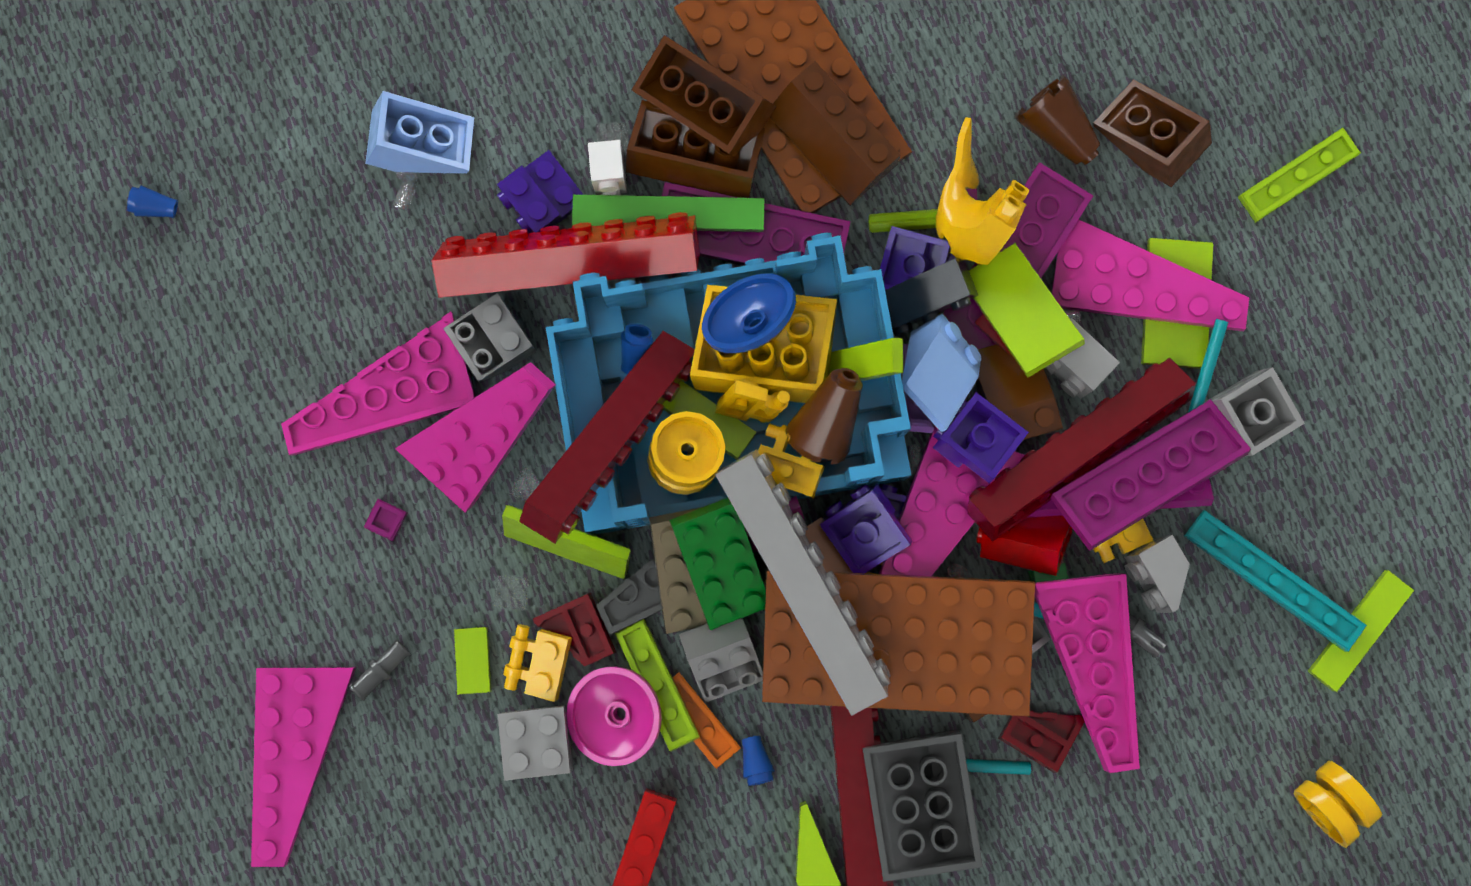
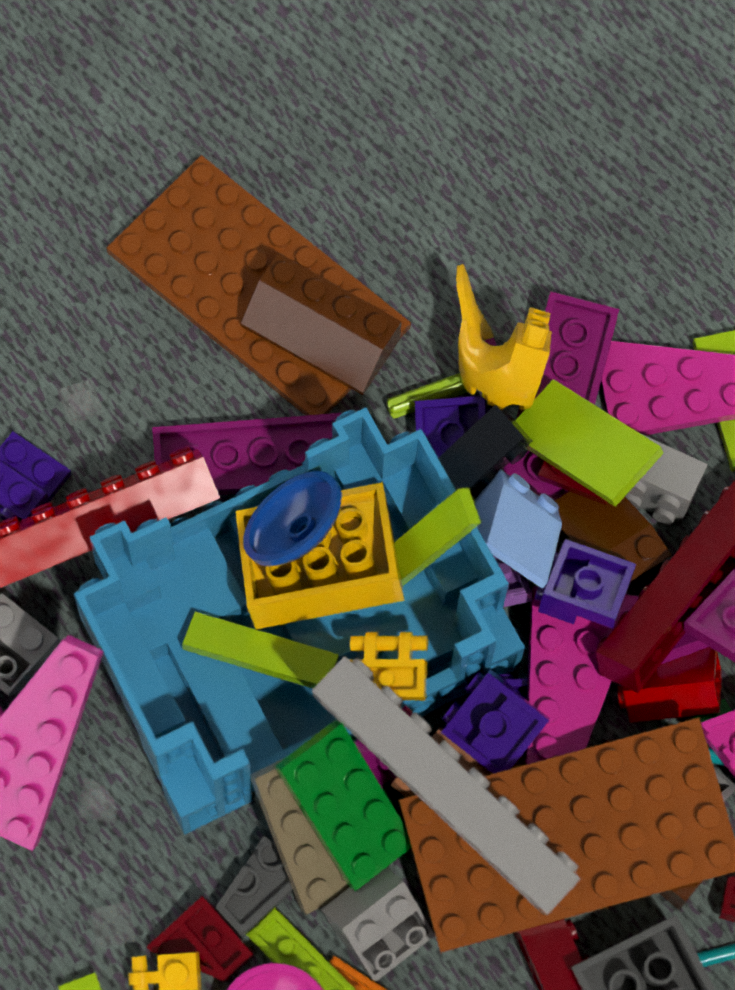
camera: 20 degrees left, 15 degrees down
lime tile [502,505,631,579] -> none
dark red brick [519,331,695,544] -> none
bright green tile [572,194,764,232] -> none
white brick [588,140,627,195] -> none
blue cone [621,324,653,374] -> none
reddish brown slope [626,100,765,198] -> none
reddish brown slope [632,35,776,155] -> none
yellow wheel [647,411,726,495] -> none
yellow plate [715,380,790,423] -> none
reddish brown cone [785,368,863,464] -> none
reddish brown cone [1015,75,1100,165] -> none
reddish brown slope [1093,79,1212,187] -> none

